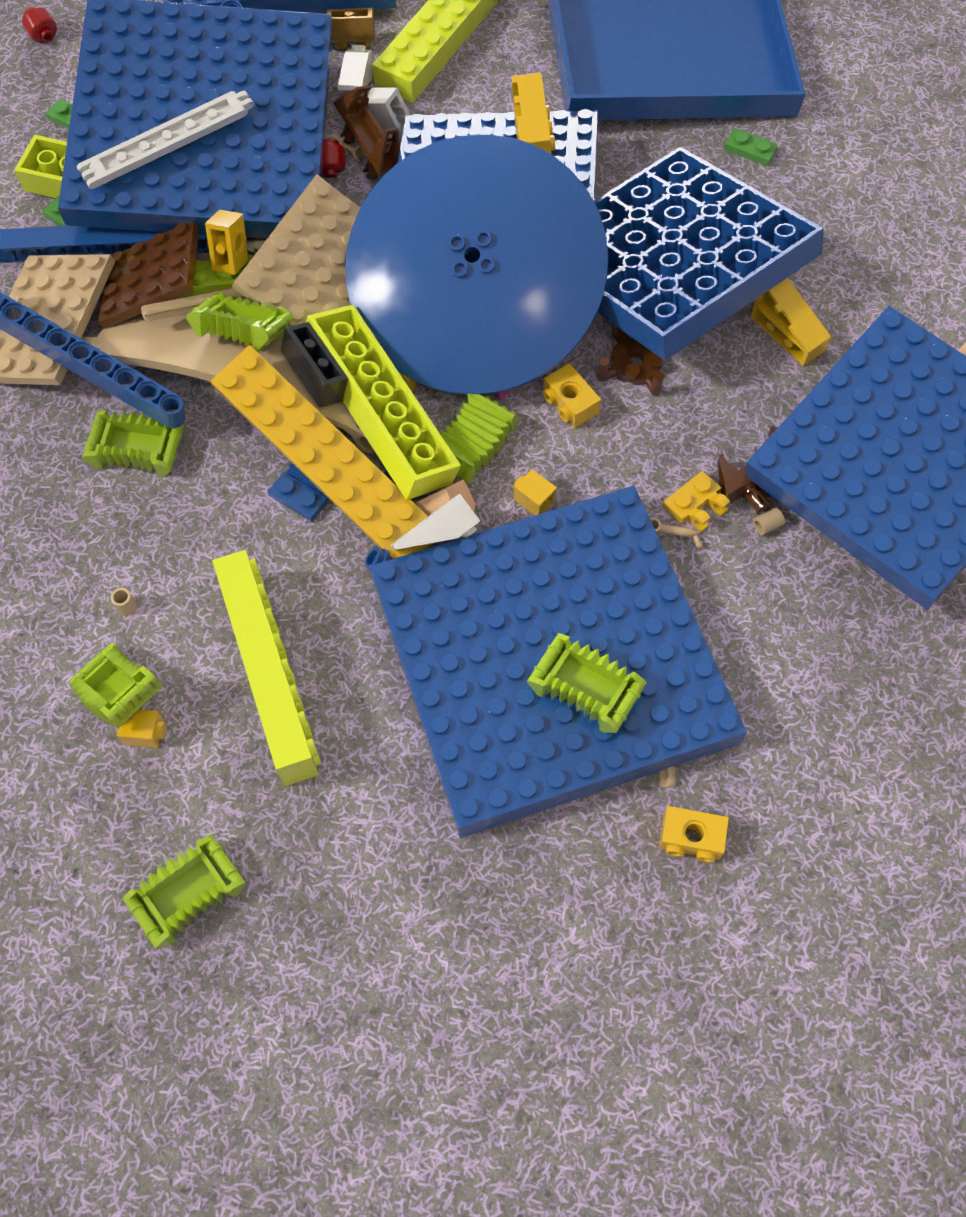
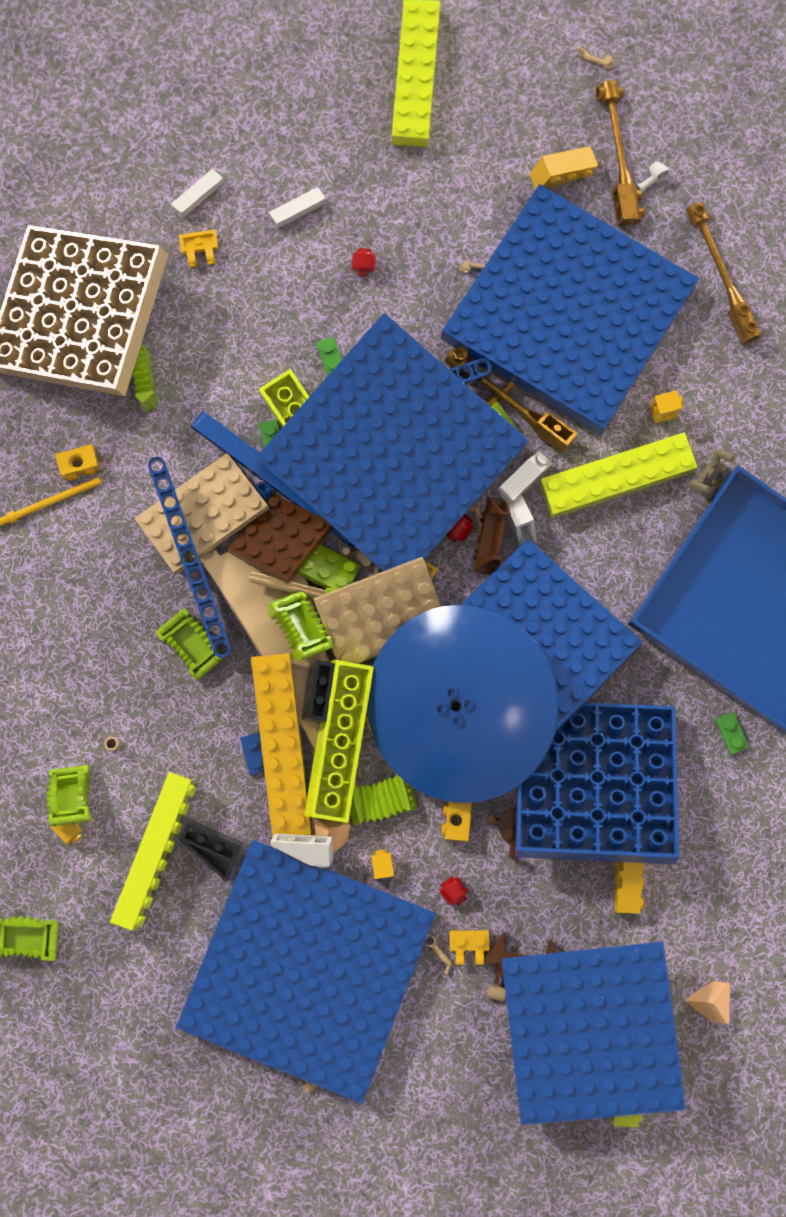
camera: 40 degrees right, 15 degrees up
white hinge [77,91,254,189] -> none
yellow brick [205,210,249,275] -> none
blue plate [365,547,390,573] -> none
yellow wedge [511,73,556,154] -> none
lime piece [527,633,647,733] -> none
yellow brick [659,806,729,863] -> none
none -> black wedge [179,820,244,882]
none -> red head [439,876,469,906]

